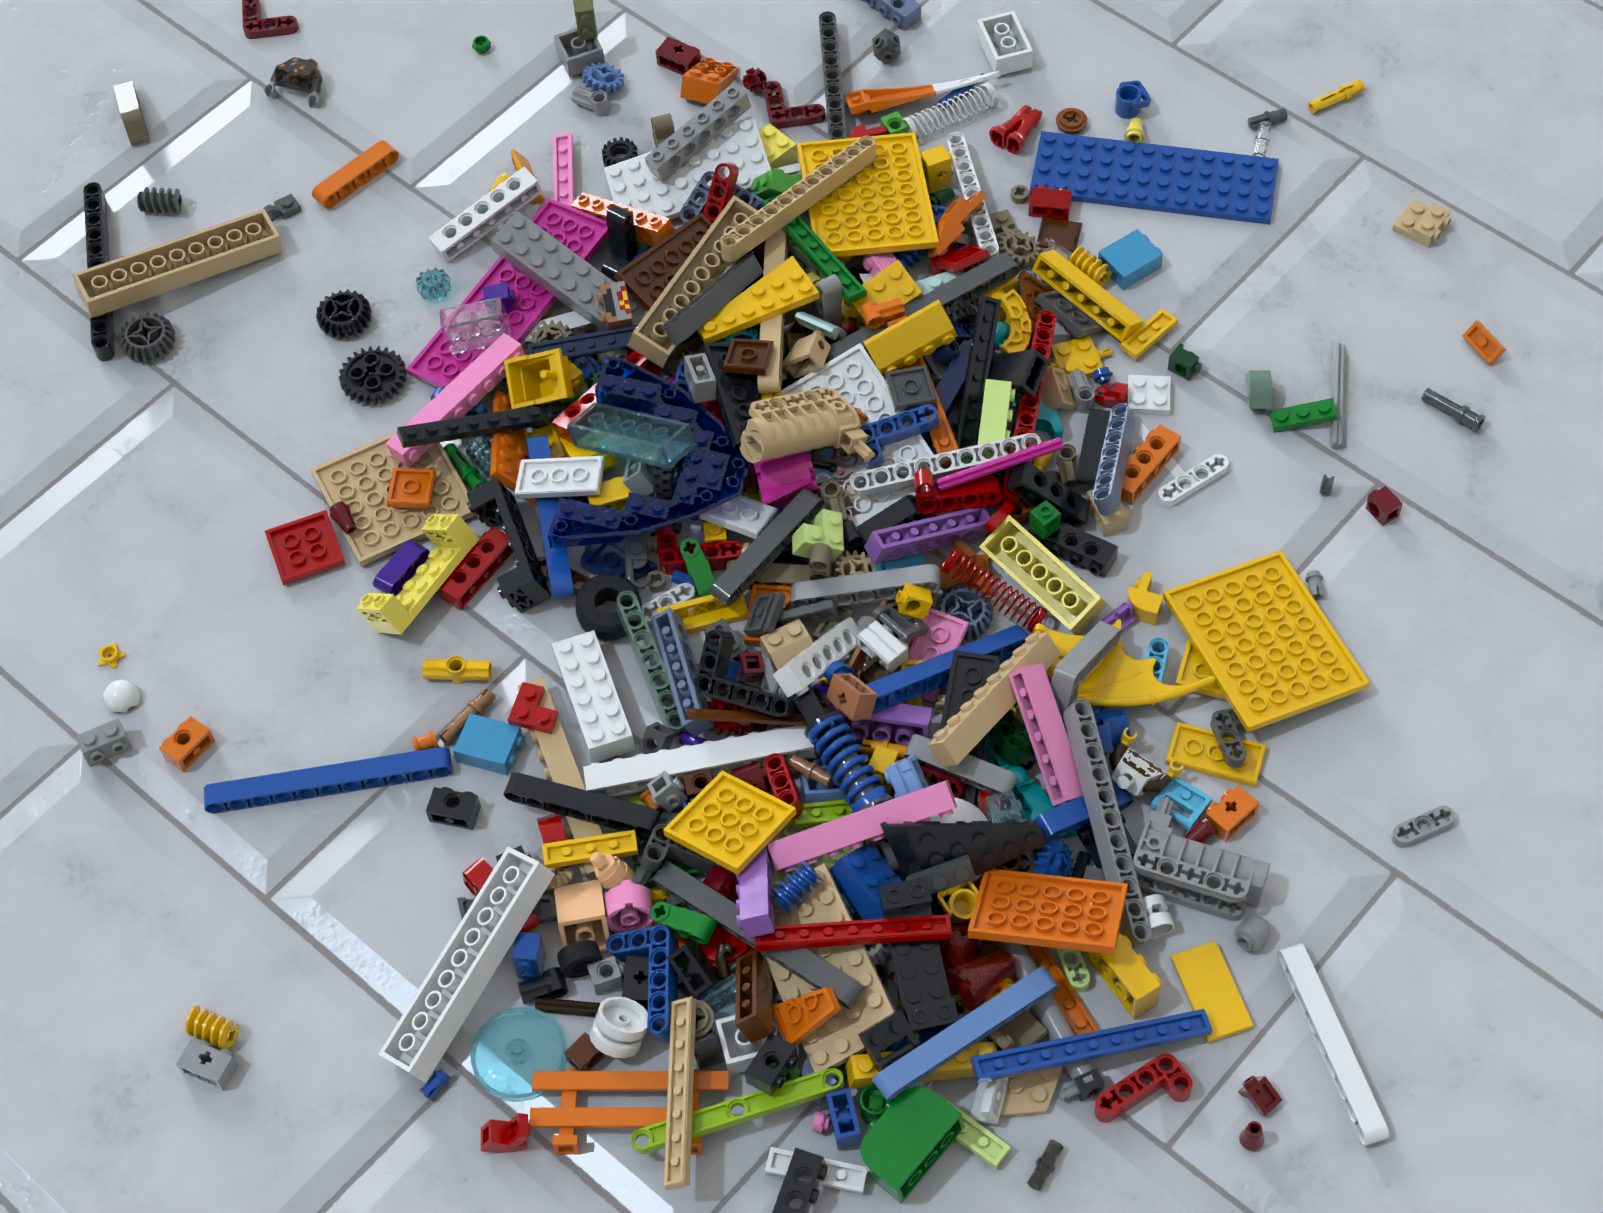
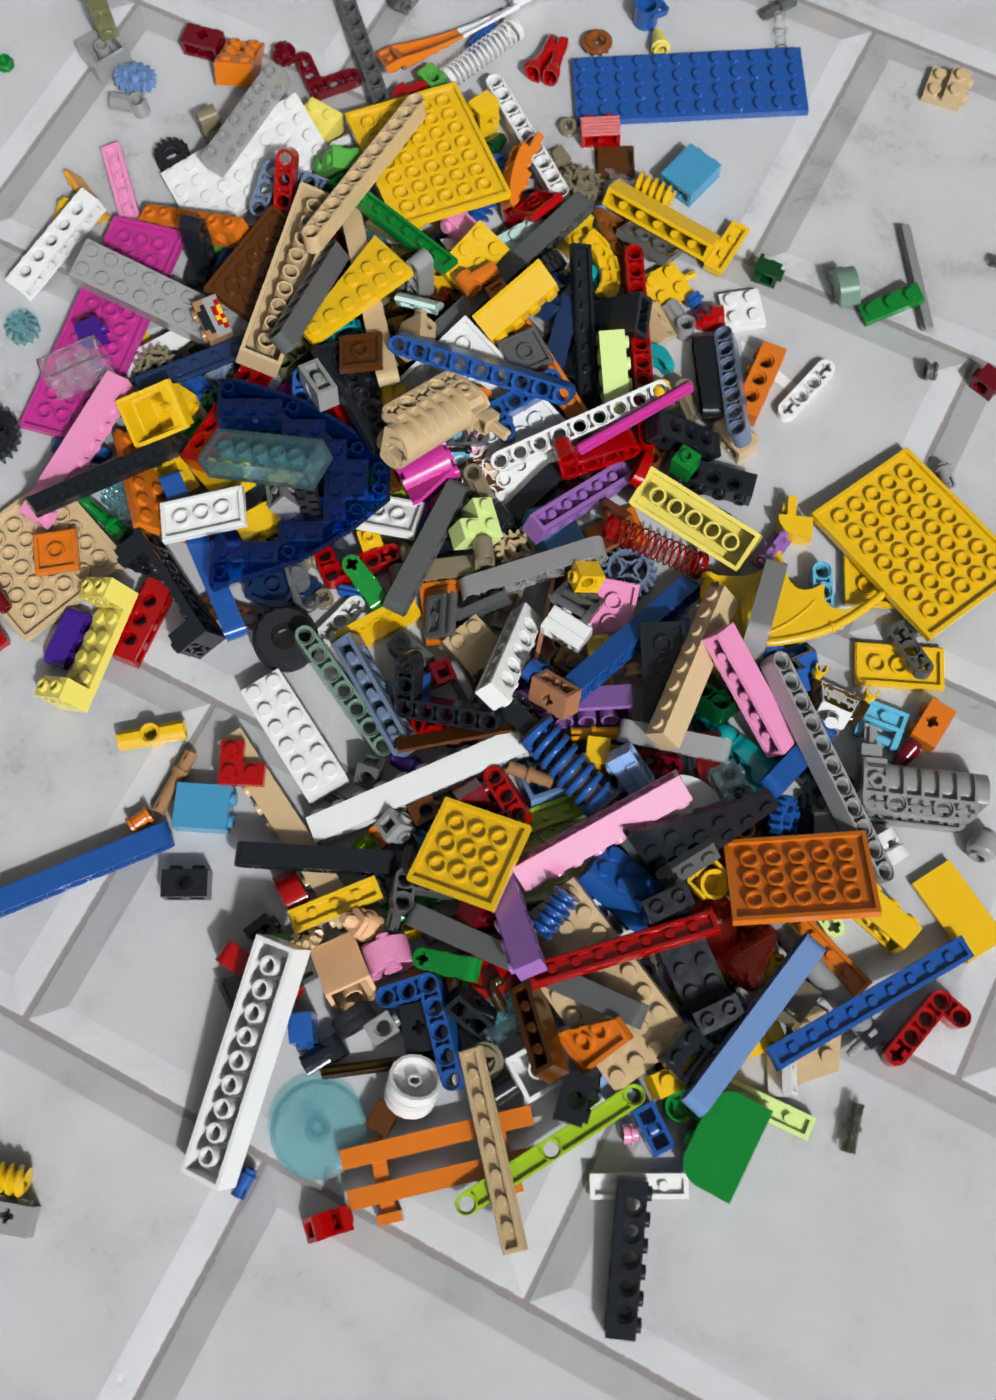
camera: 15 degrees left, 15 degrees up
none -> blue beam [388,331,576,405]

